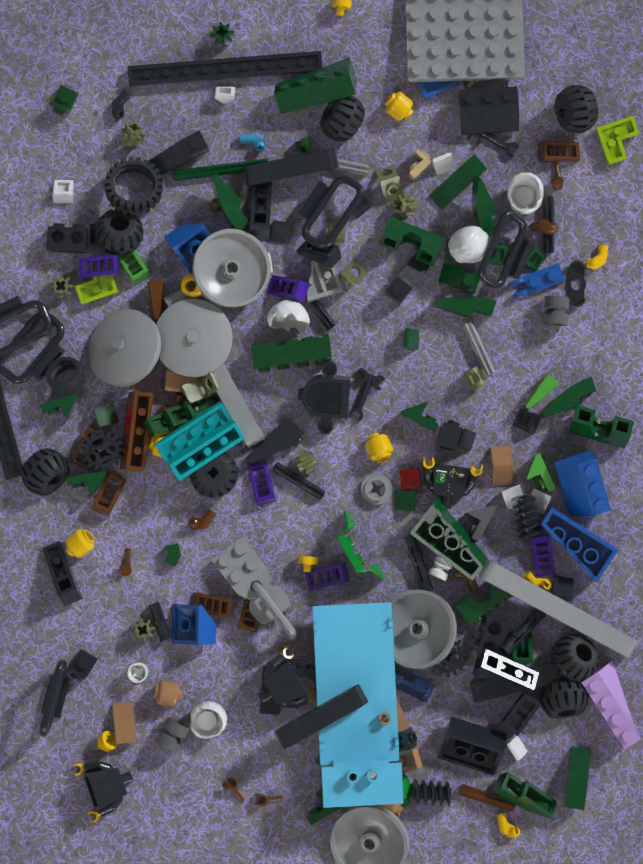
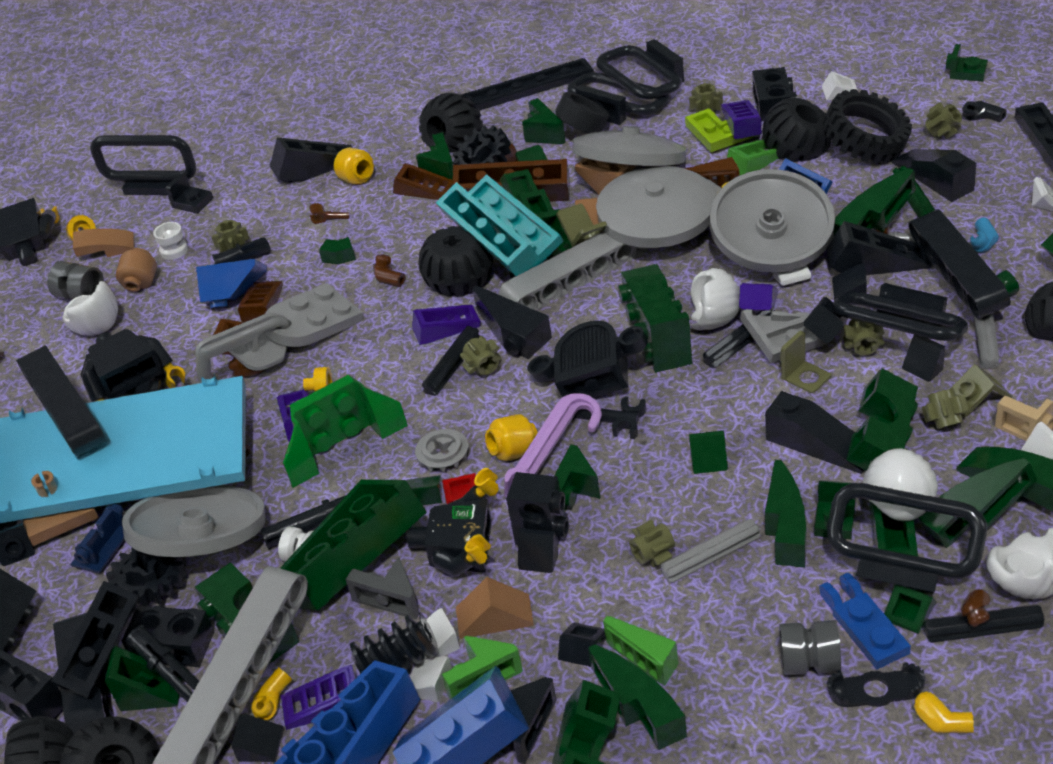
camera: 95 degrees right, 45 degrees down
none -> lavender piece [504,393,602,497]

